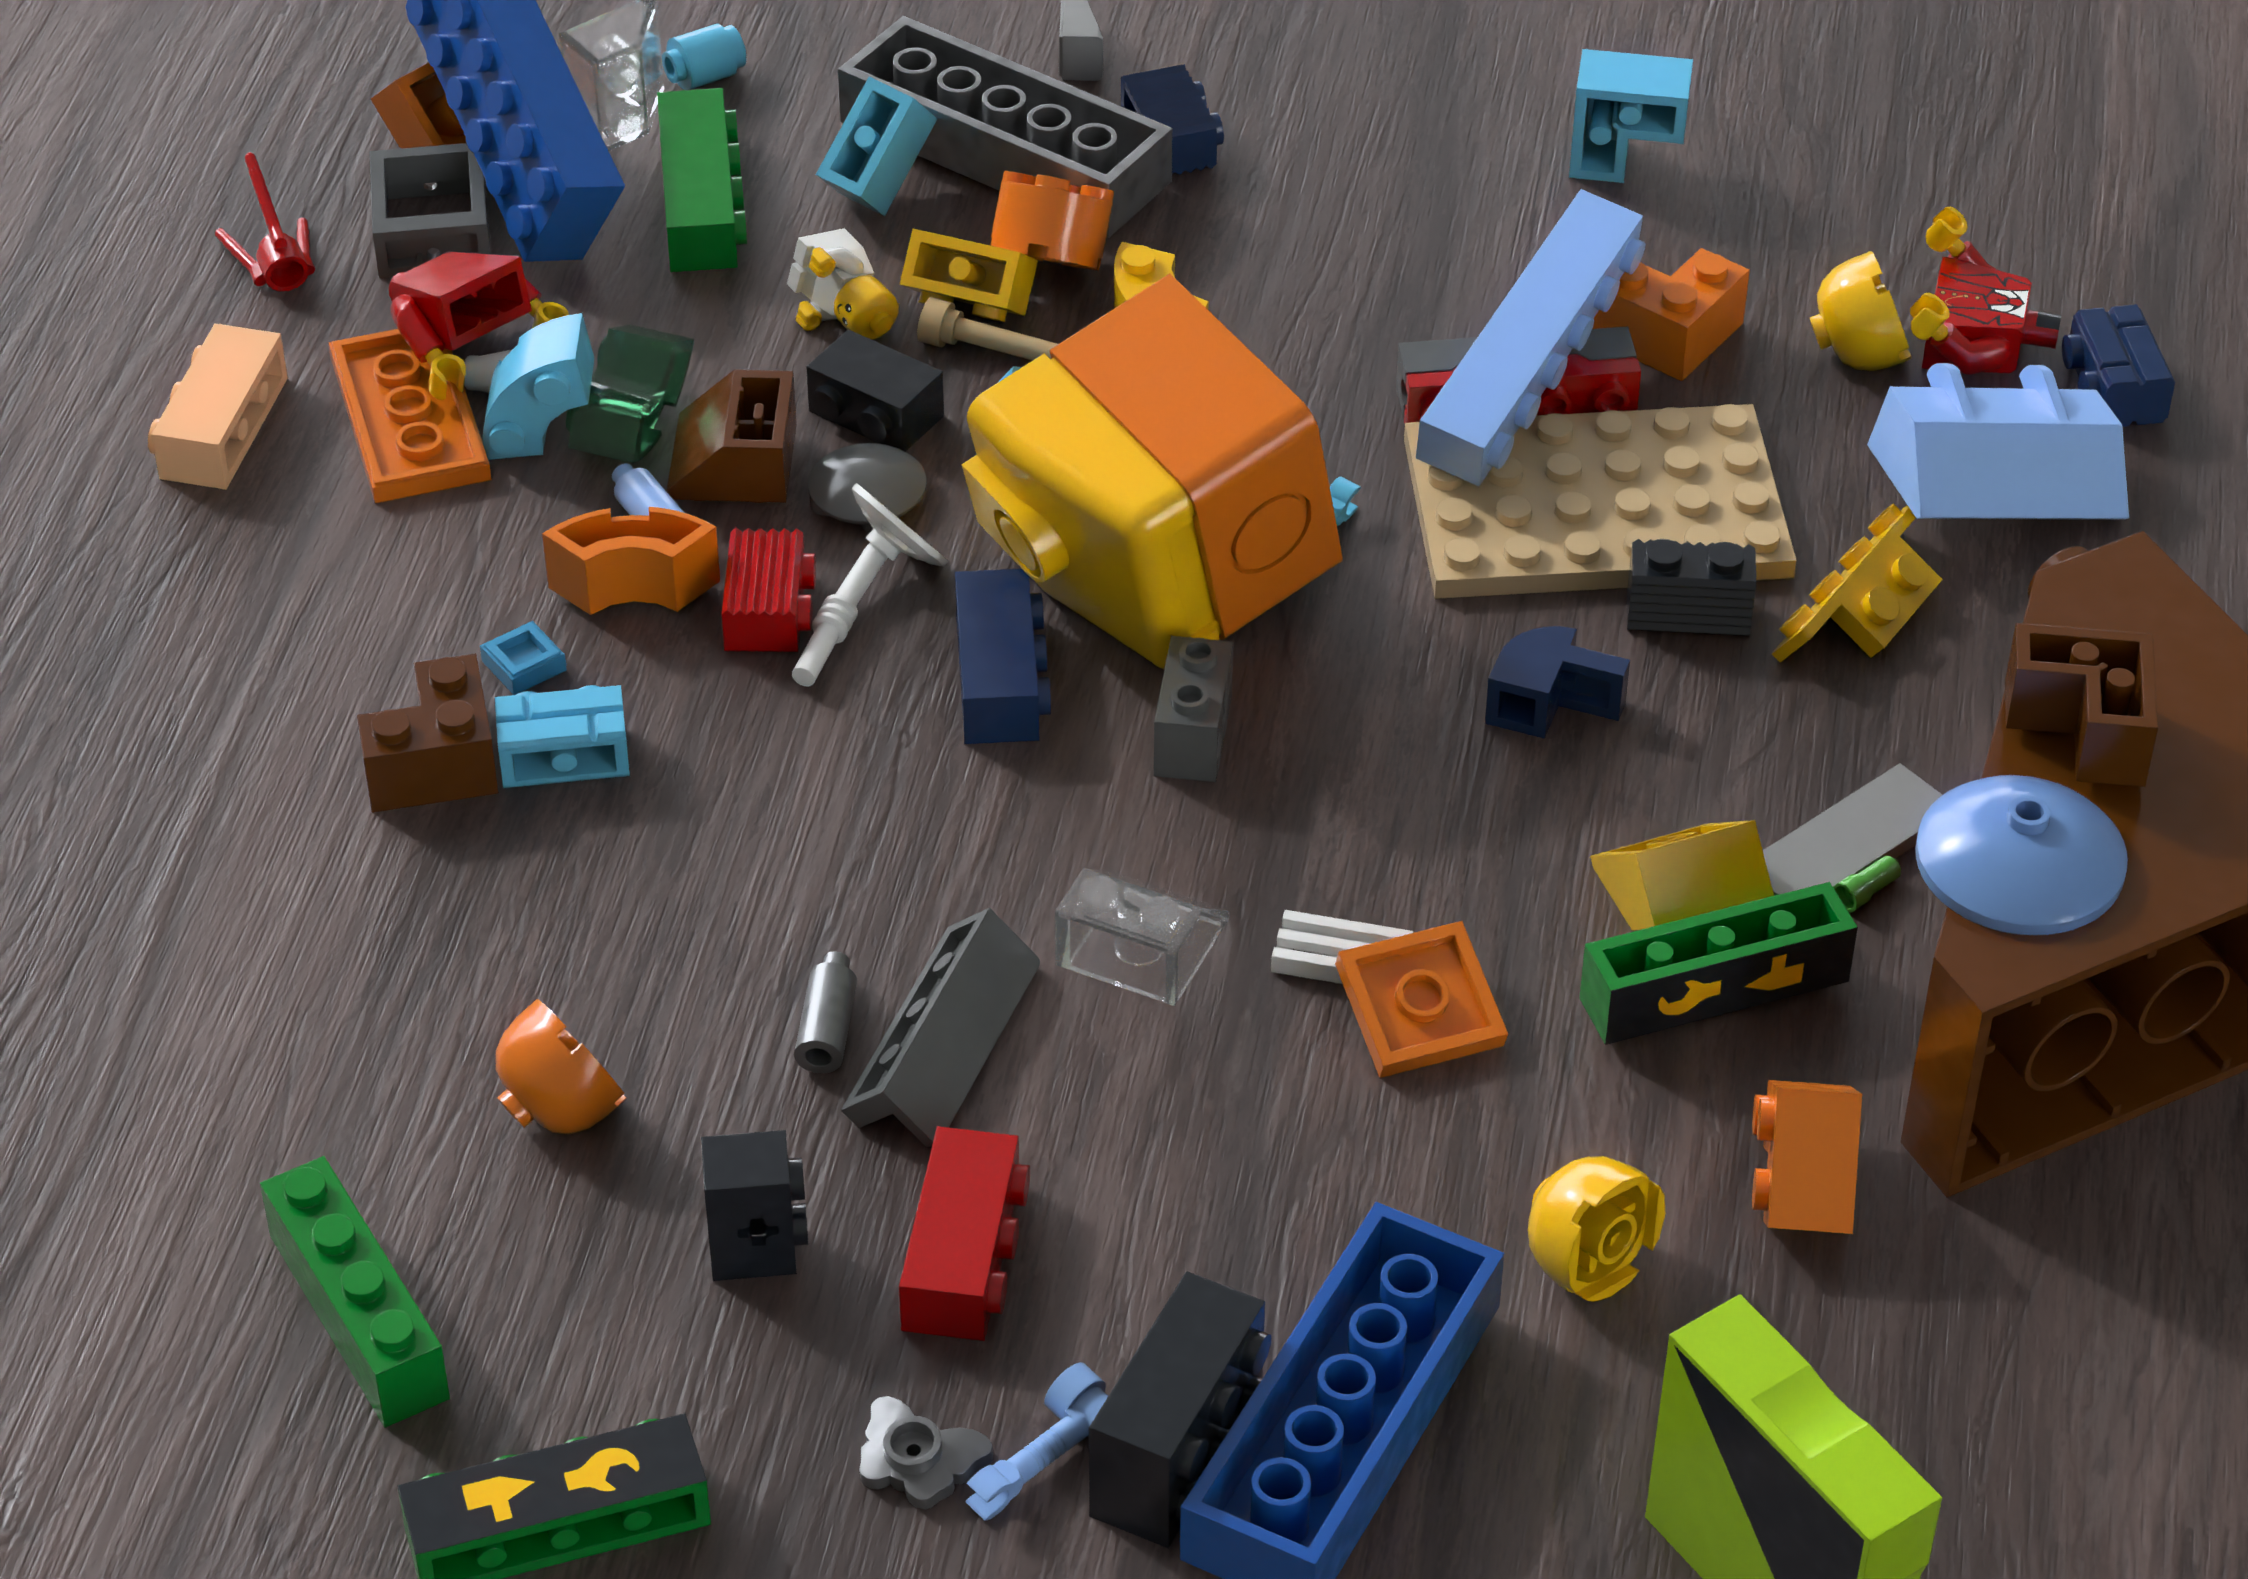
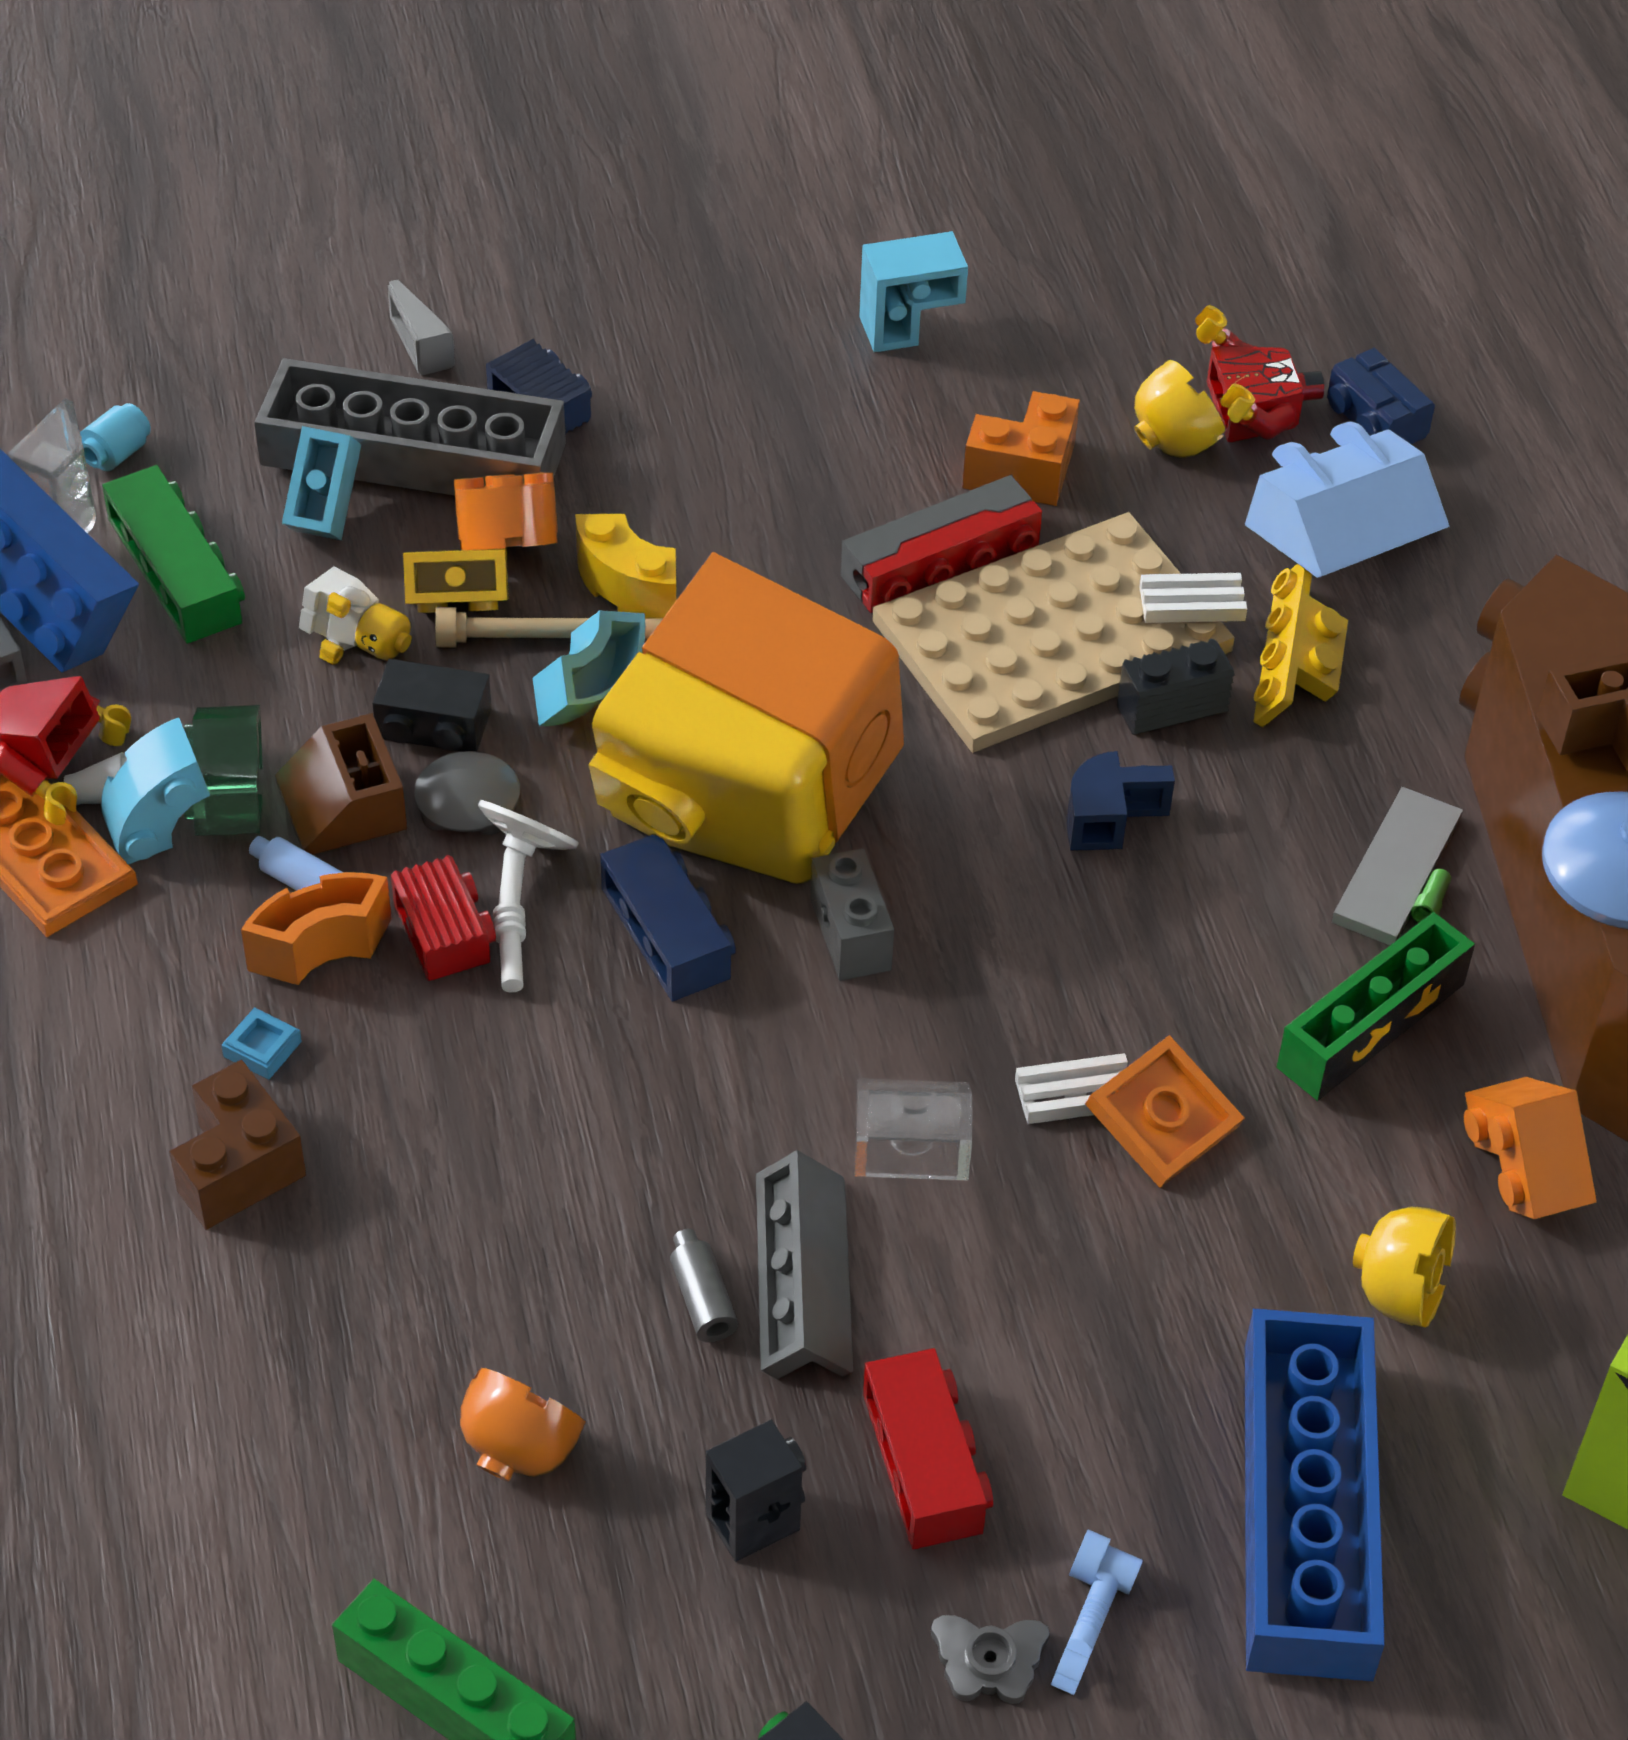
camera: 25 degrees left, 5 degrees up
medium azure brick [495,685,630,788] -> none
black brick [1089,1271,1271,1548] -> none
light blue brick [1416,189,1646,486] -> none
yellow slope [1590,820,1774,930] -> none
none -> white tile [1139,573,1247,623]

